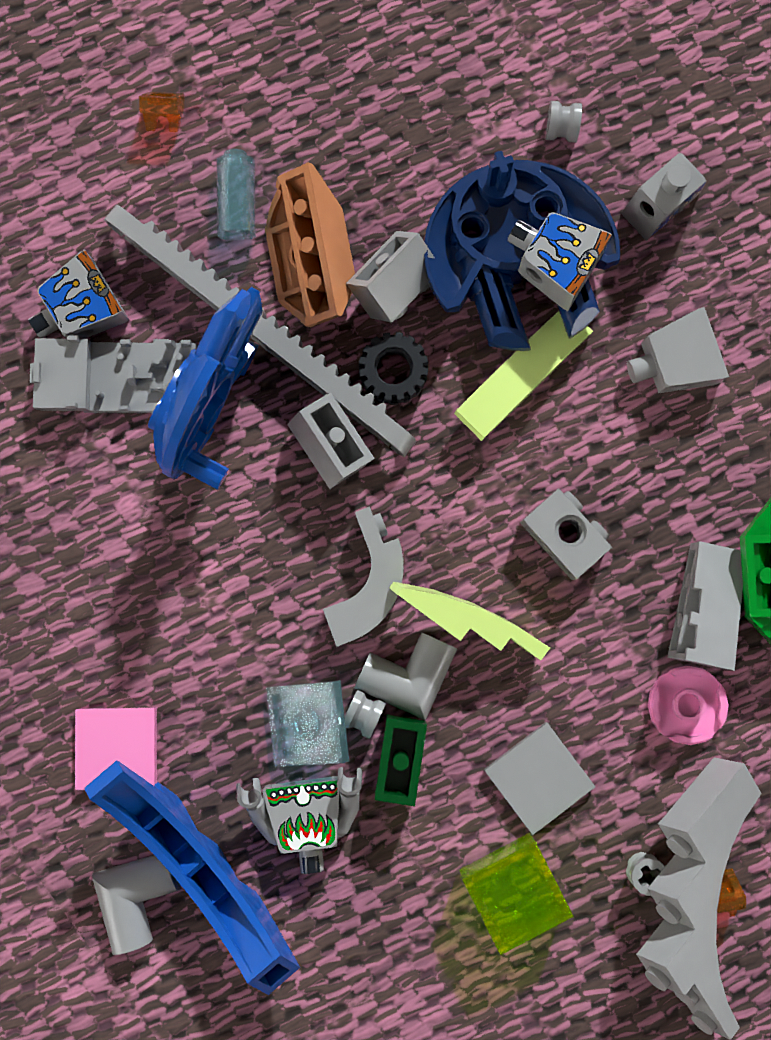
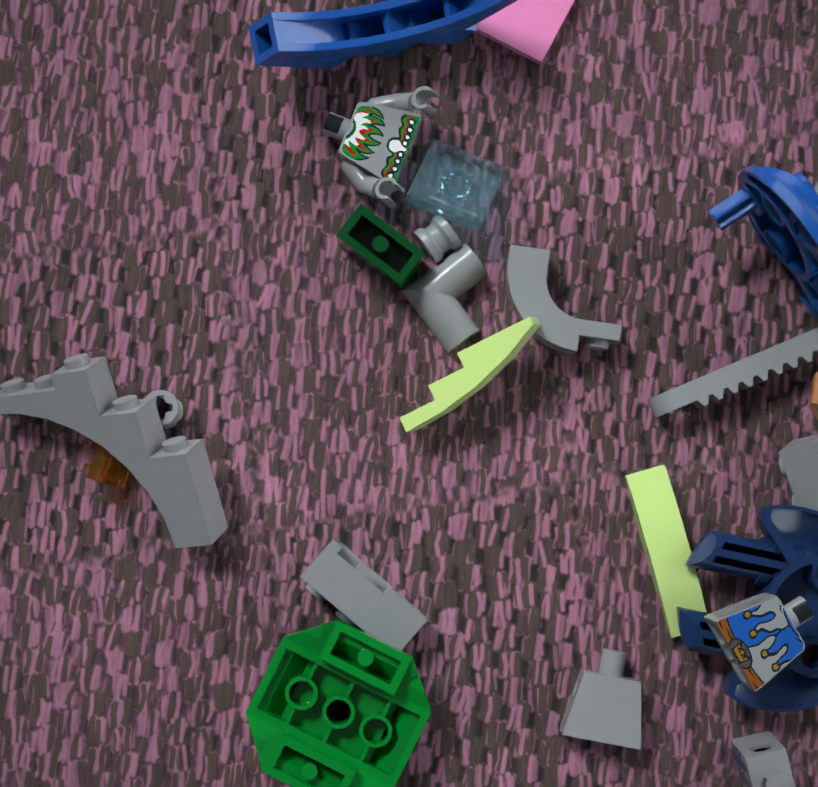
camera: 120 degrees right, 0 degrees up
light grey brick [287,392,375,489] -> none
black tyre [359,332,428,405] -> none
clear neon green piece [459,833,574,955] -> none
light grey tile [484,722,596,835] -> none
light grey brick [520,488,612,580] -> none
bright pink tile [648,665,729,745] -> none

